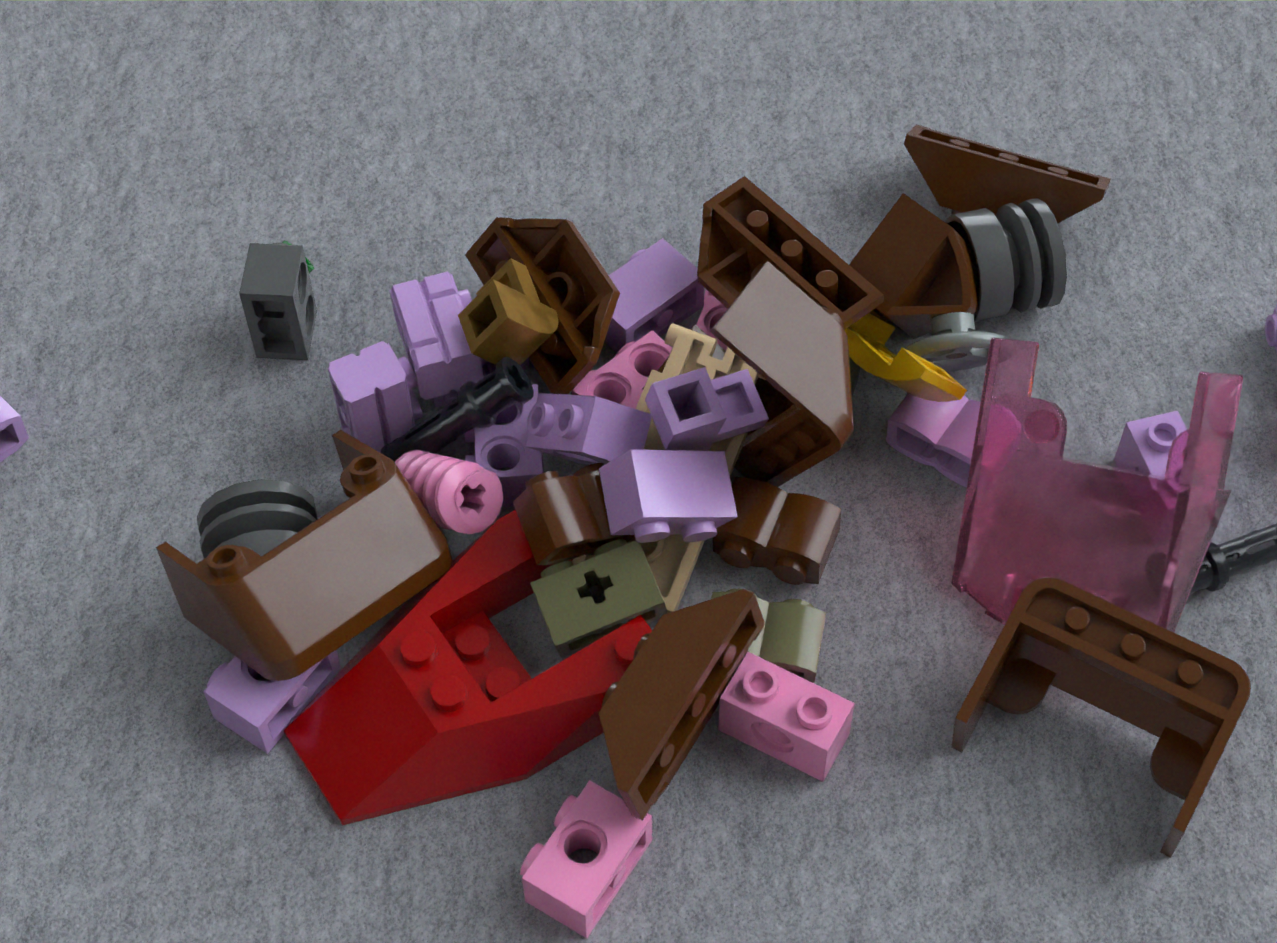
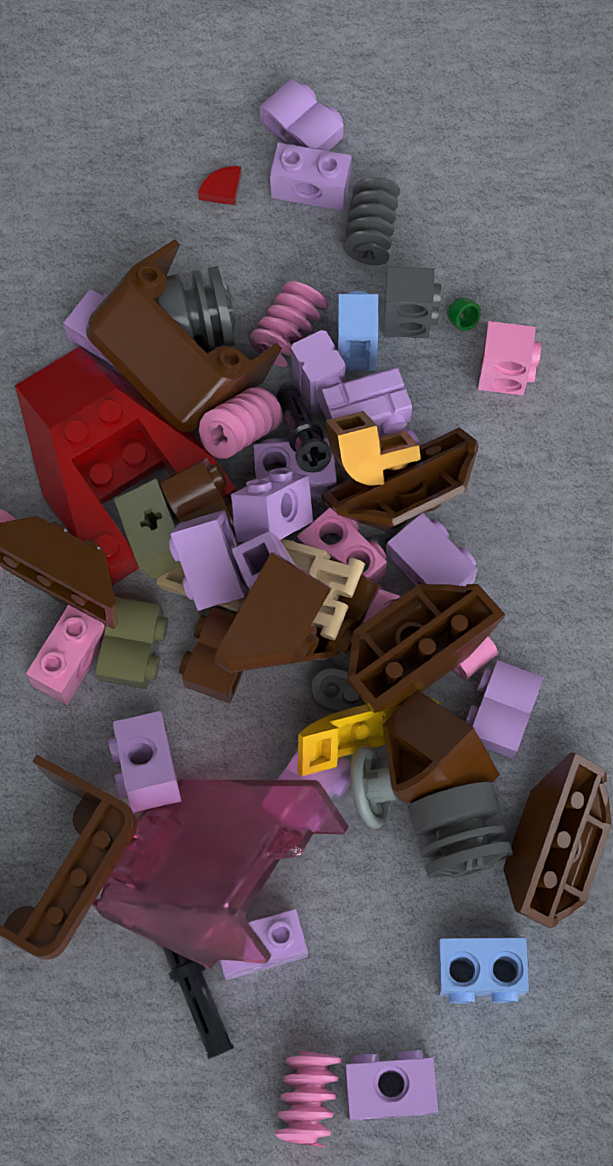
camera: 90 degrees right, 15 degrees up
none -> lavender brick [108,711,181,812]
none -> red tile [198,166,242,205]
none -> bright pink piece [249,281,329,367]
none -> lavender brick [270,143,352,211]
none -> light blue brick [338,291,378,371]
none -> dark grey piece [343,177,400,265]
none -> light blue brick [437,938,529,1004]
none -> lavender brick [466,660,544,759]
none -> bright pink brick [478,321,541,396]

